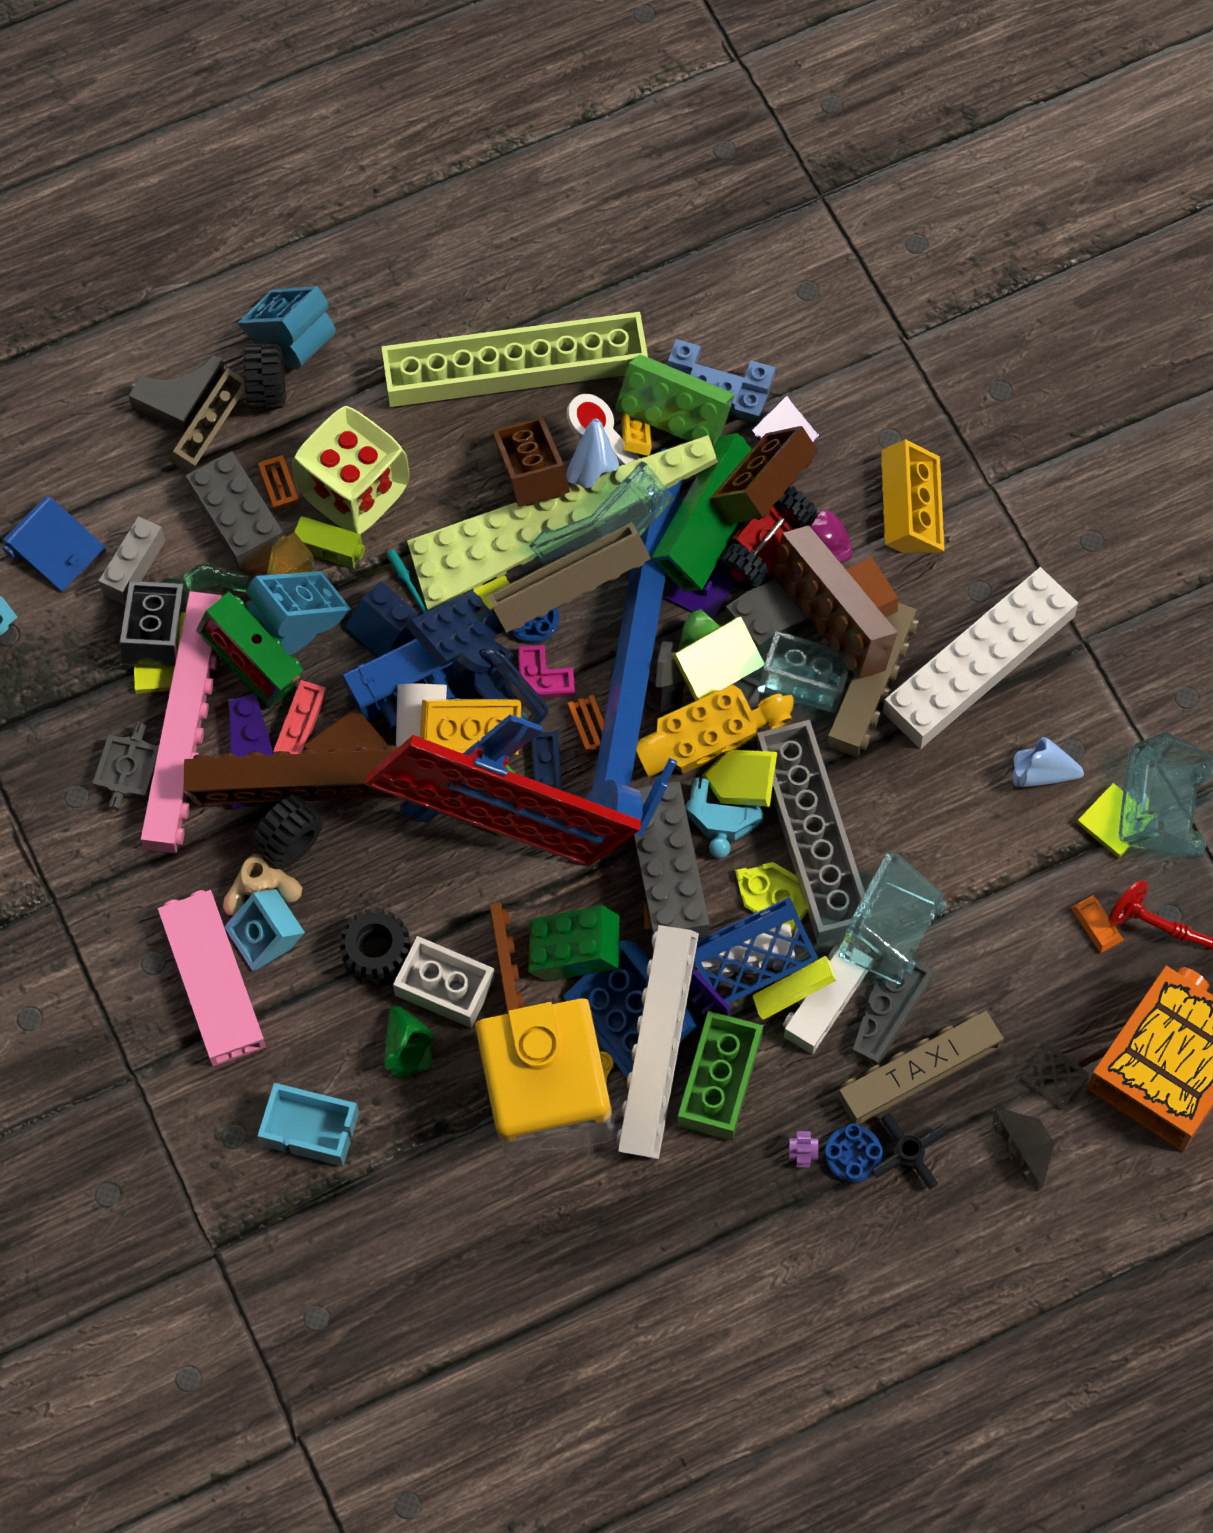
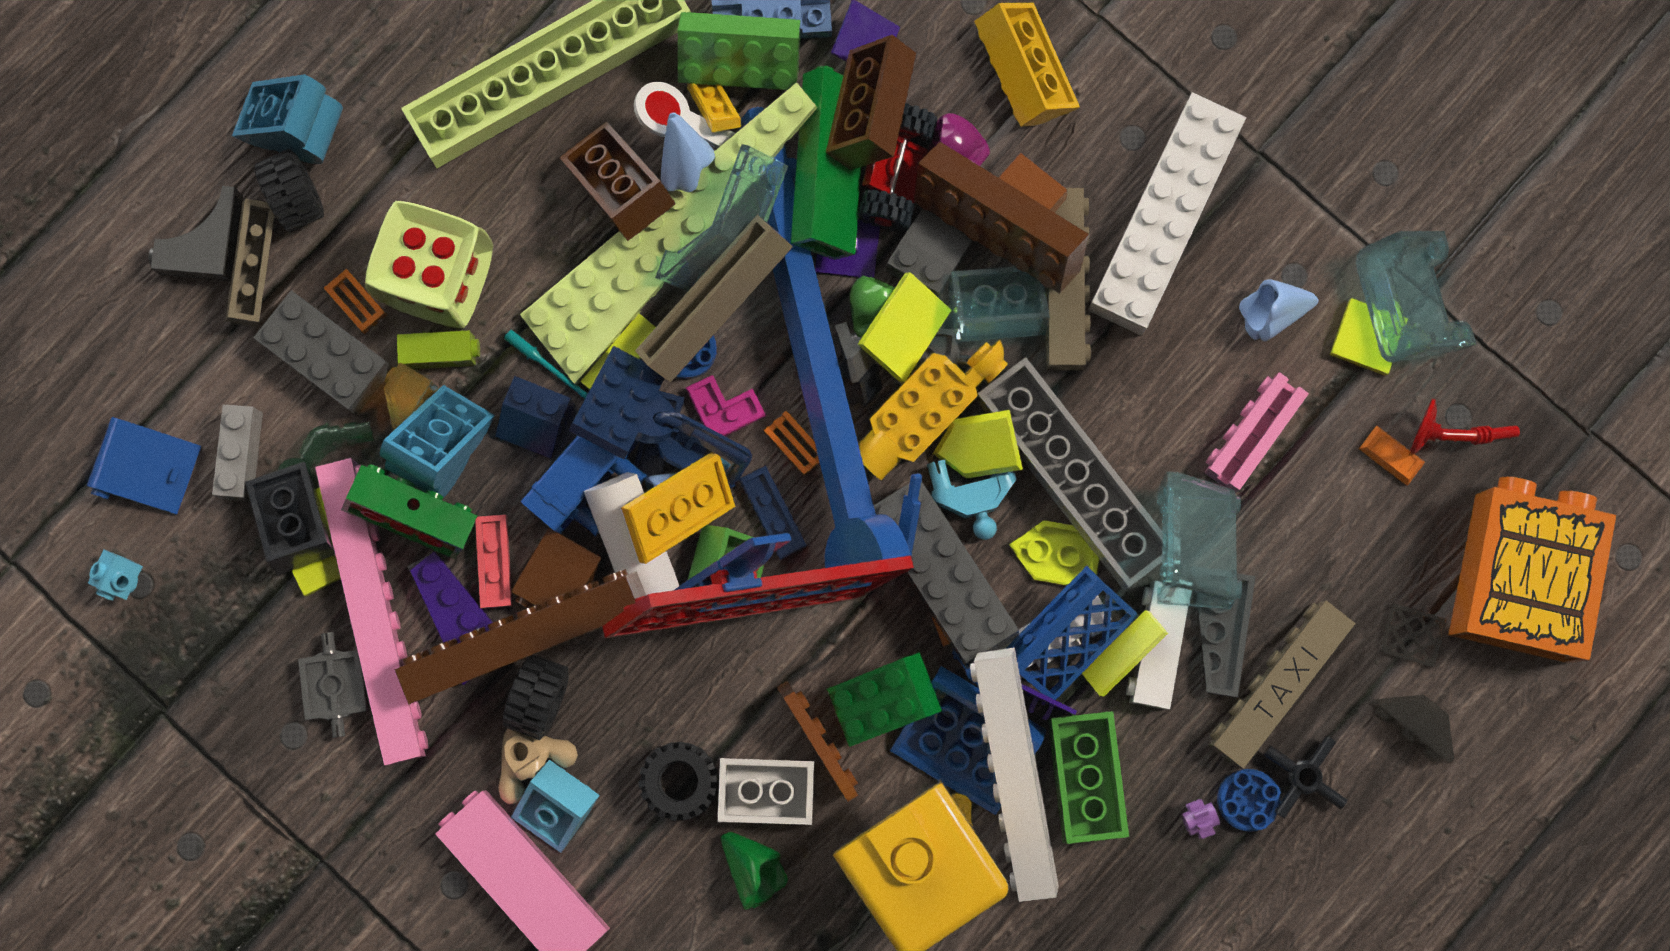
camera: 25 degrees left, 15 degrees up
none -> bright pink brick [1204,372,1309,494]

